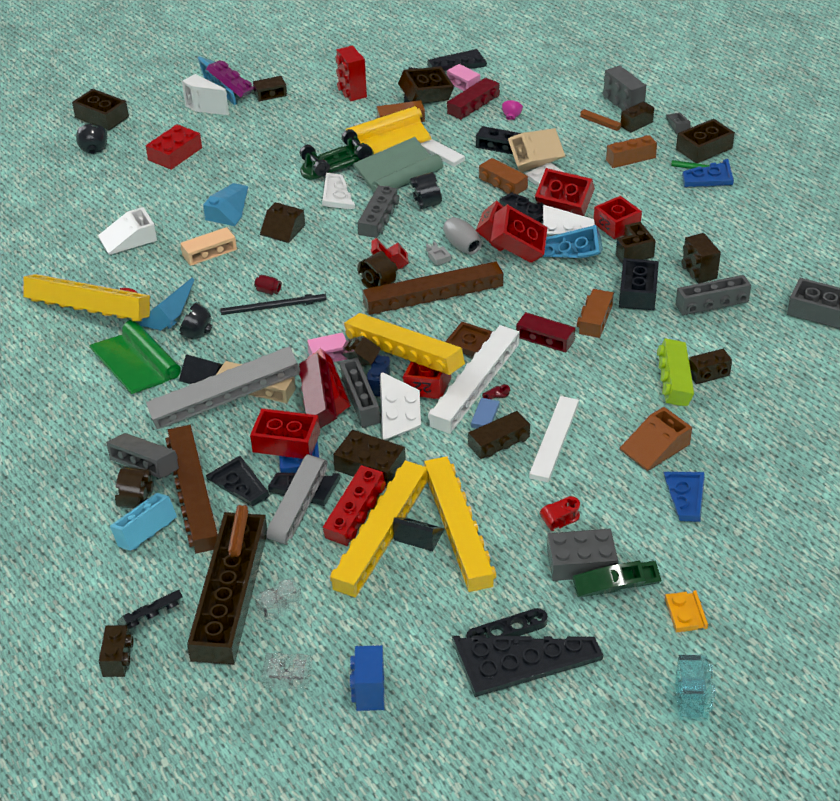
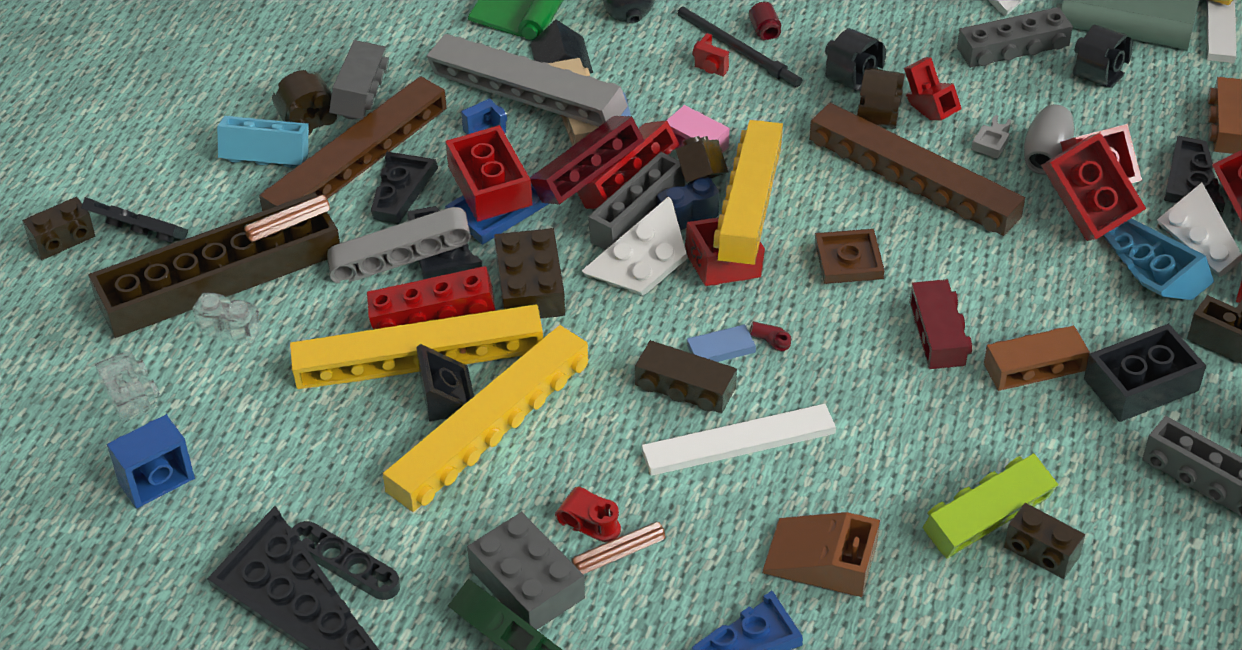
camera: 55 degrees right, 5 degrees up
white brick [428,325,519,434] -> none
none -> blue bracket [461,98,507,134]
none -> axle [572,521,665,574]
none -> red bracket [692,33,729,77]
none -> black brick [825,28,886,91]

